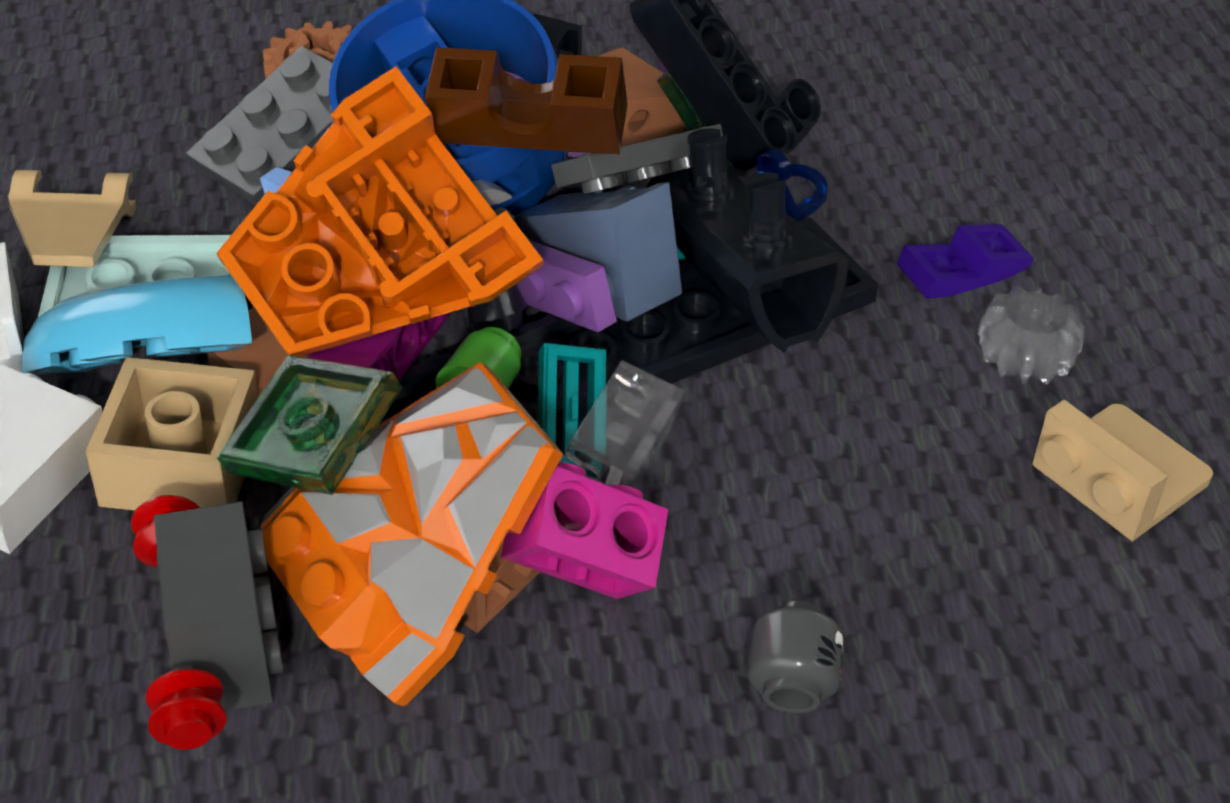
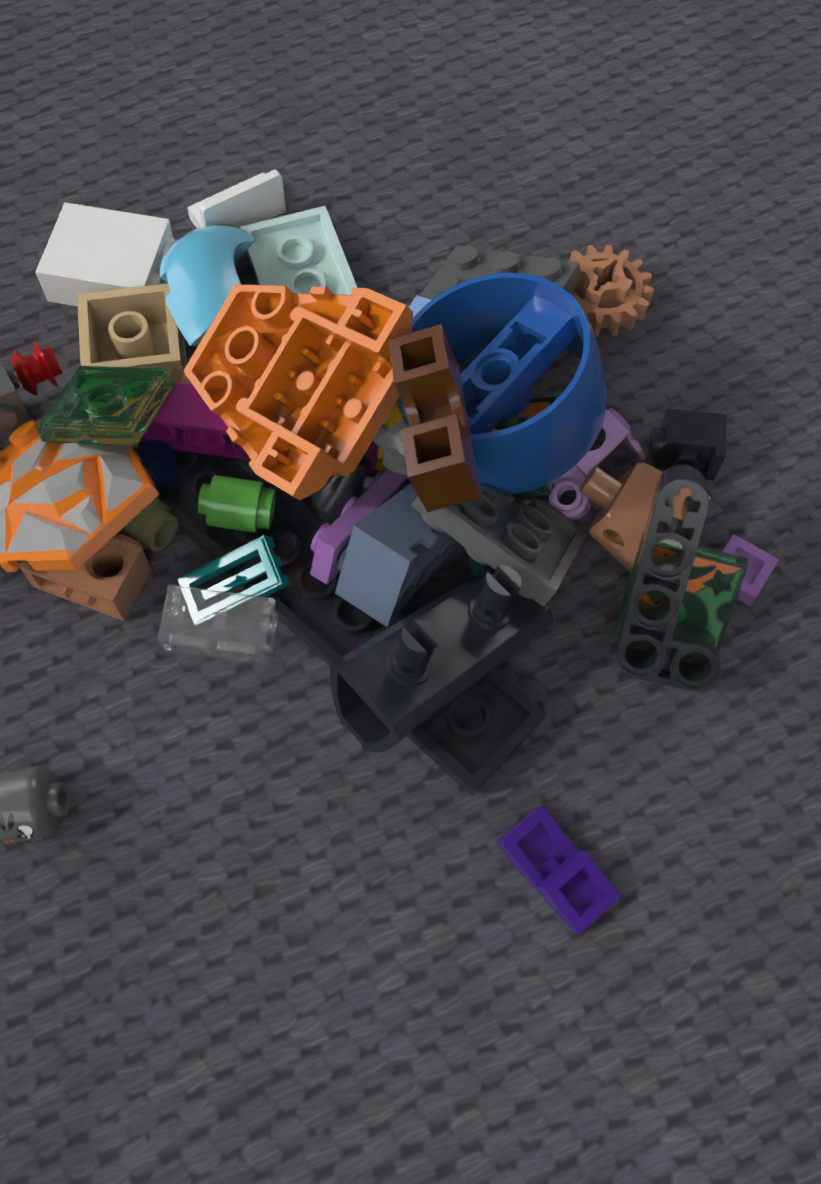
camera: 75 degrees right, 20 degrees up
tan flag [8,170,136,267] -> none
dark pink brick [501,462,668,599] -> none
clear blue piece [756,148,828,222] -> none
clear gear [978,285,1085,385] -> none
tan bracket [1032,399,1213,542] -> none

